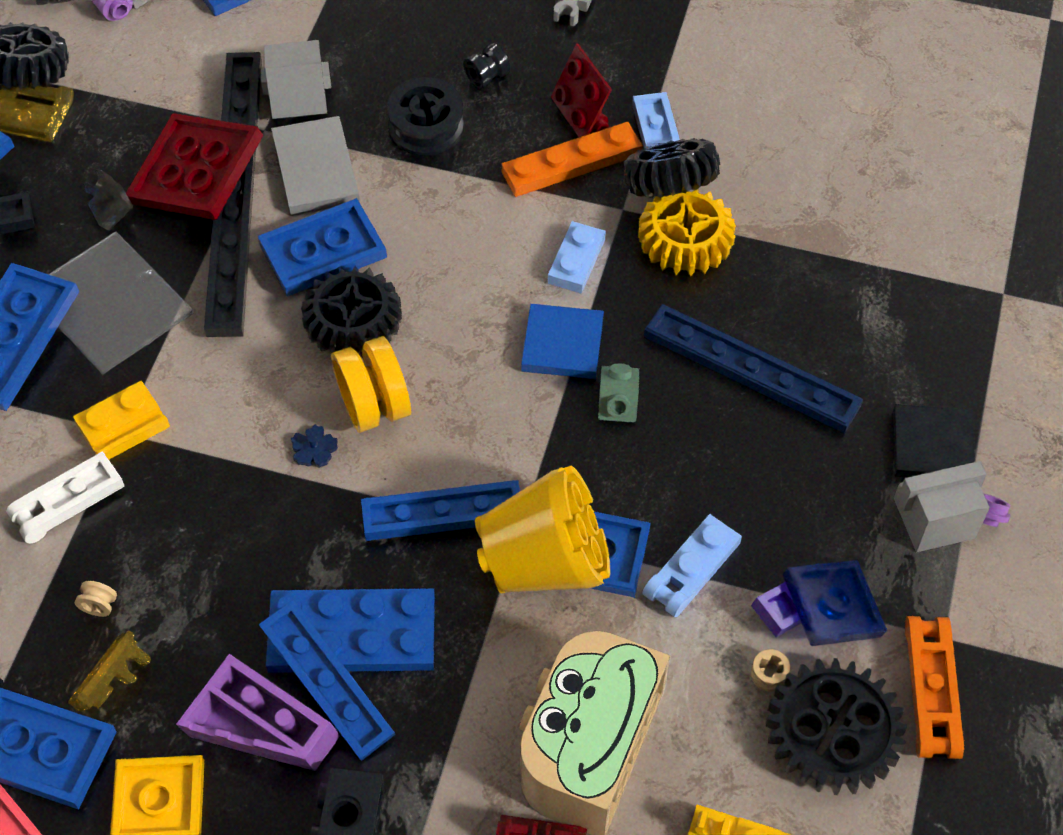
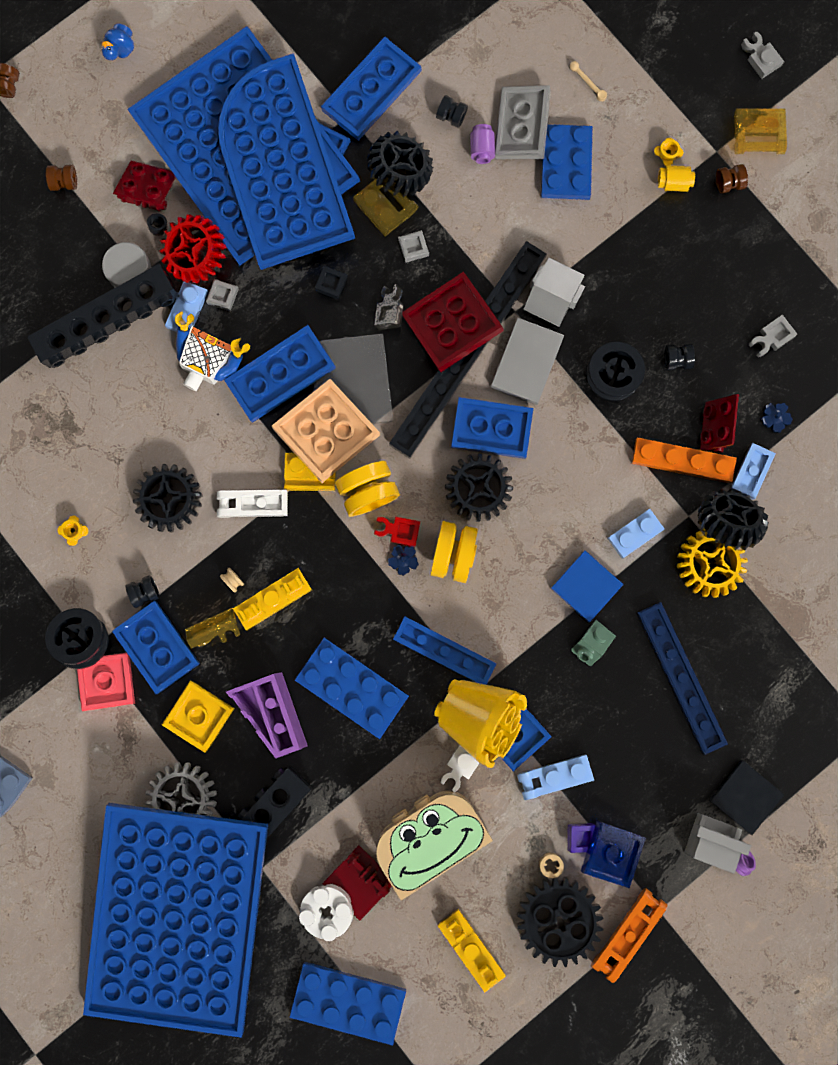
camera: 35 degrees right, 25 degrees up
blue plate [259,599,395,761] -> none
none -> yellow plate [233,568,312,631]
none -> light nougat plate [272,379,380,483]
none -> yellow wheel [335,461,400,517]
none -> red plate [374,517,421,547]
none -> light grey tile [398,230,429,263]
none -> white plate [441,745,479,792]
none -> dark blue plant [761,403,793,433]

